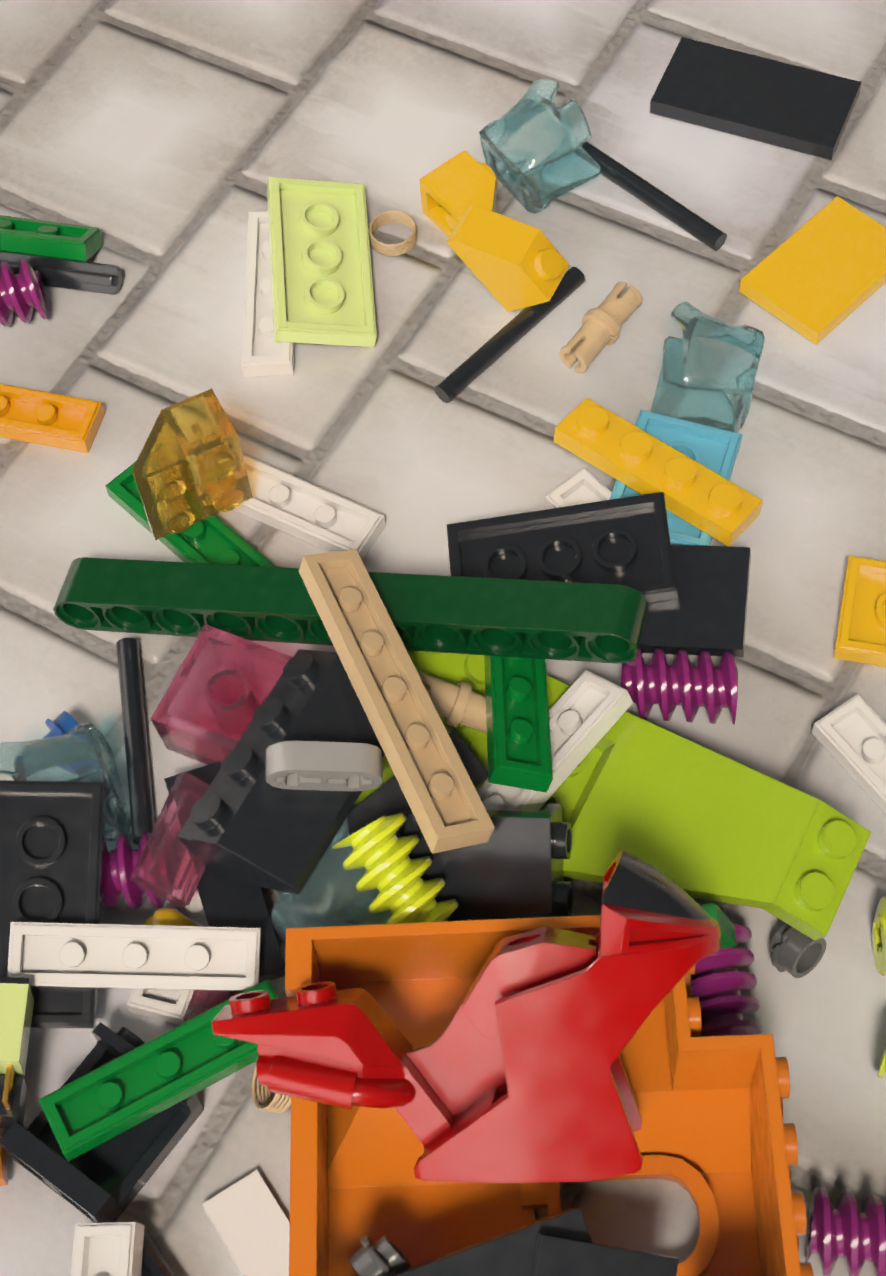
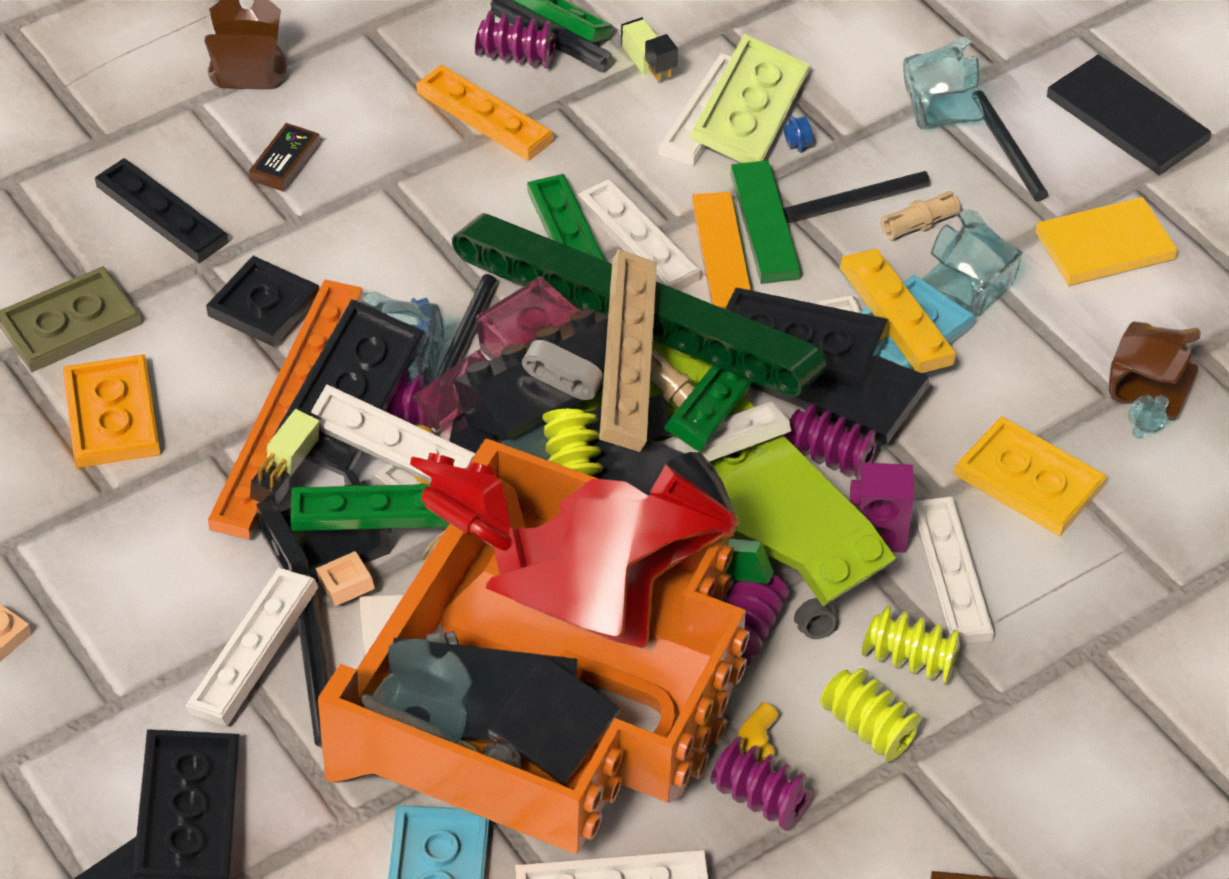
camera: 20 degrees right, 10 degrees down
clear yellow slope [132,388,253,540] -> none
tan axle [369,210,417,256] -> none
yellow slope [419,150,498,236] -> none
yellow slope [446,204,570,312] -> none
none -> light nougat plate [315,551,375,606]
none -> piece [621,17,678,81]
none -> light orange tile [692,191,751,309]
none -> green tile [730,160,800,284]
none -> yellow arm [738,702,779,763]
none -> blue plate [783,116,813,153]
none -> magenta brick [850,462,914,553]

